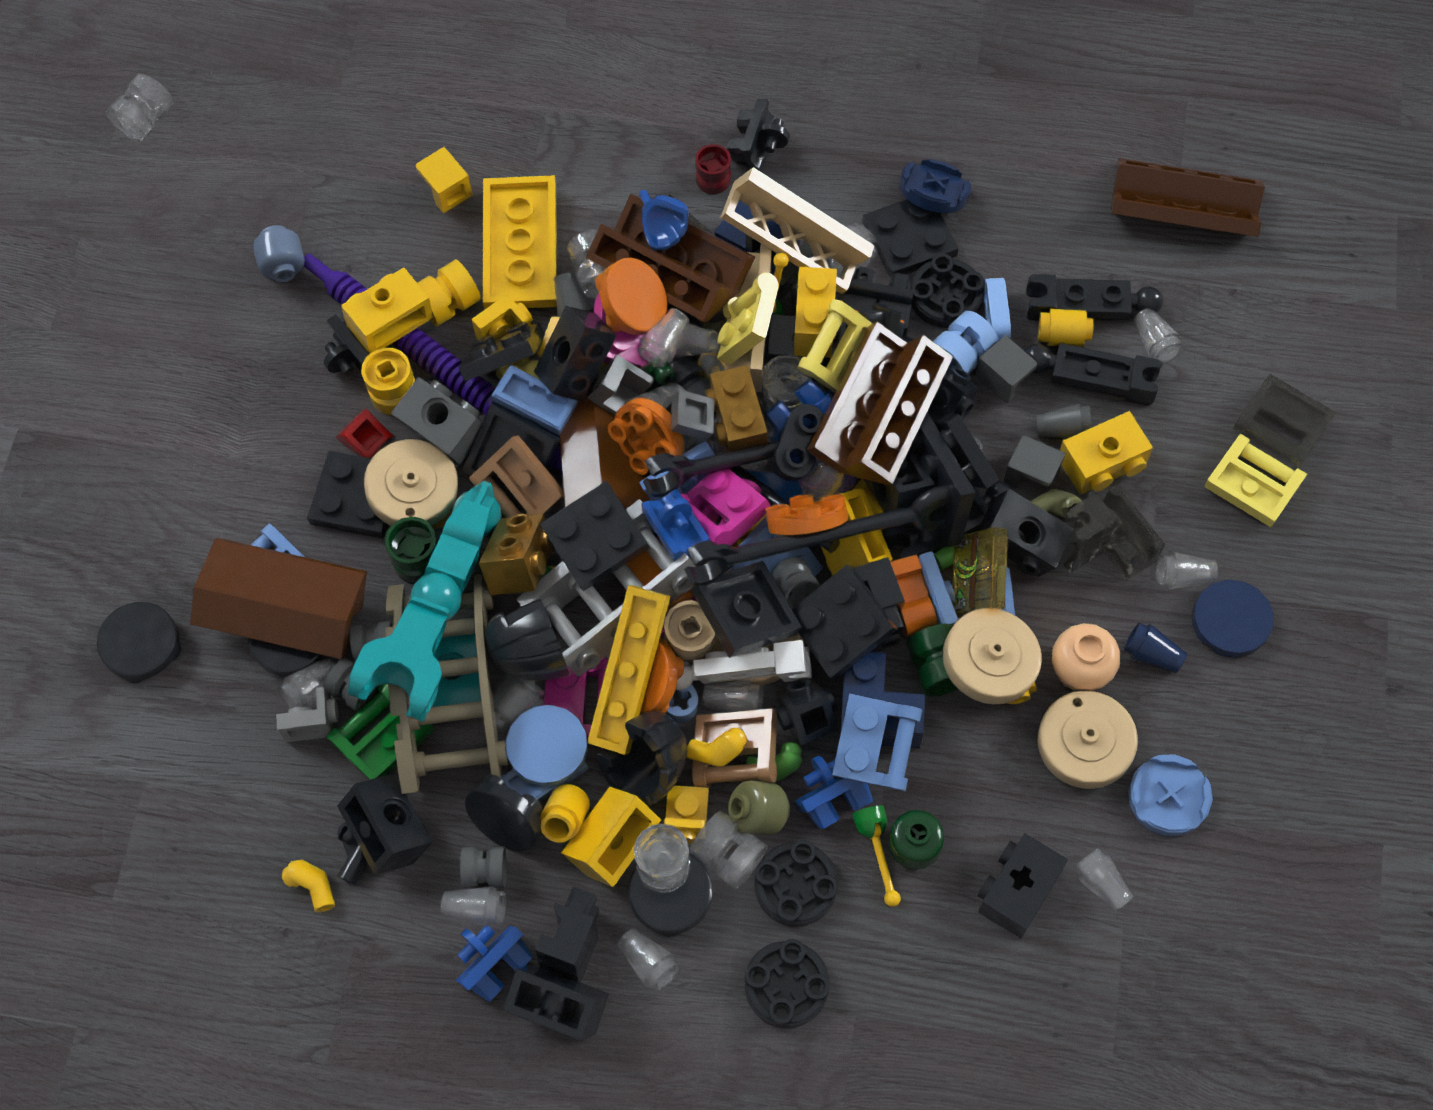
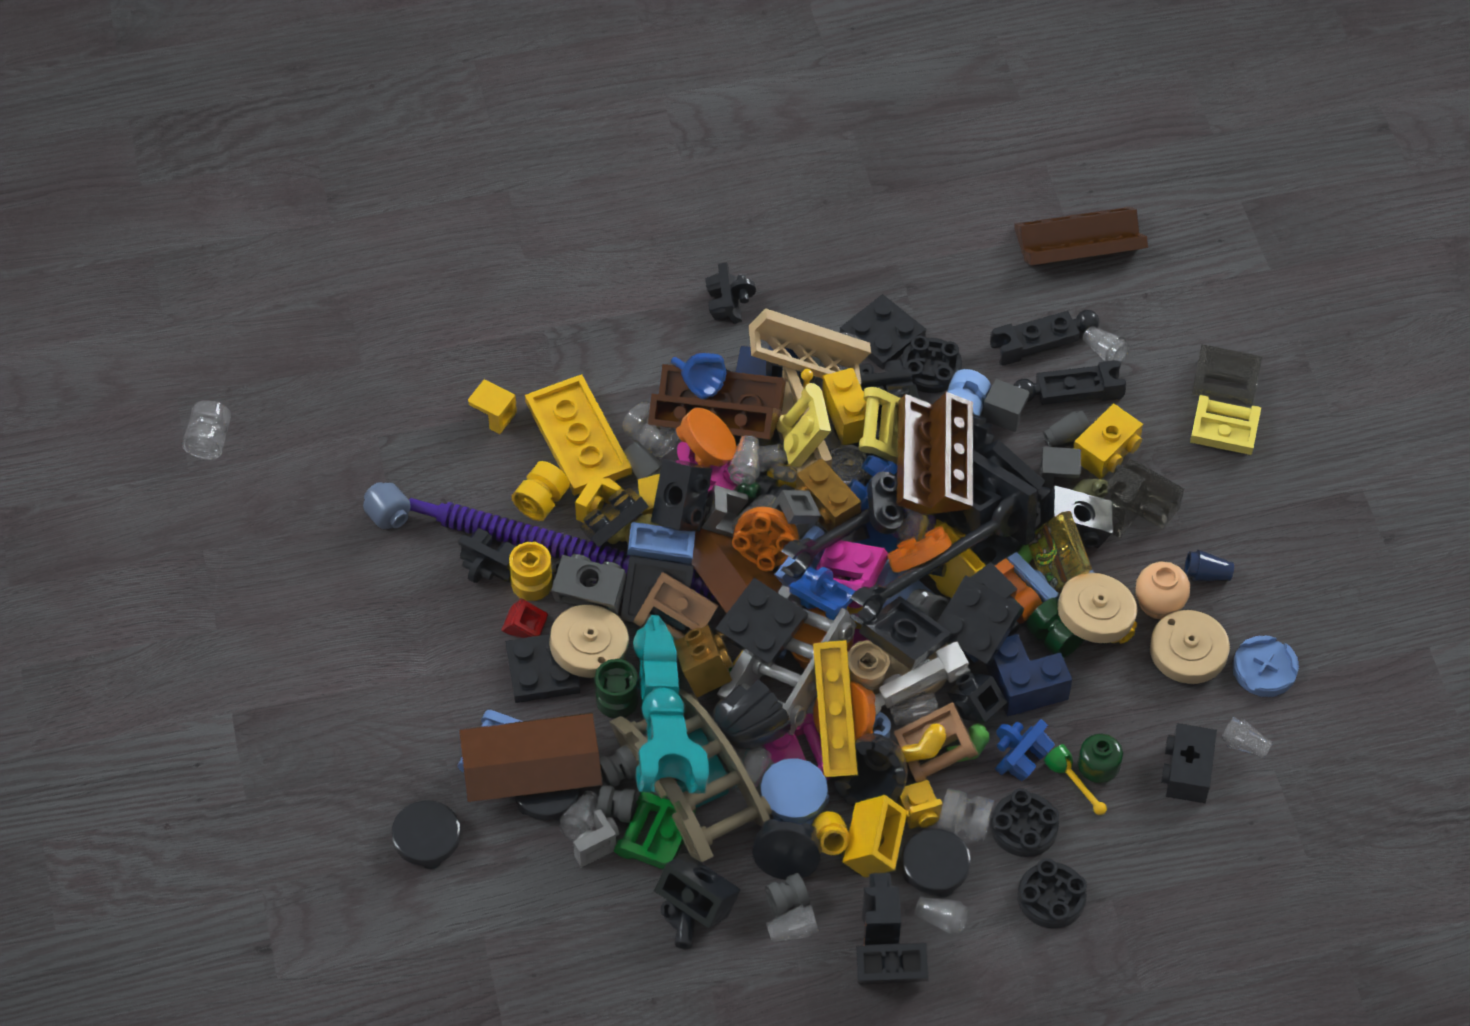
camera: 25 degrees left, 10 degrees down
yellow arm [282,860,335,912] -> none
yellow brick [341,268,433,354] -> none
blue hips [455,924,533,1002] -> none
clear wheel [634,824,691,893] -> none
dark red wheel [695,144,731,194] -> none
olive head [728,781,790,835] -> none
medium blue plate [832,694,922,791] -> none
dark blue tile [899,159,971,213] -> none
light blue beam [983,278,1011,340] -> none
yellow brick [1038,309,1093,348] -> none
clear cone [1155,551,1218,590] -> none
dark blue tile [1192,579,1274,658] -> none

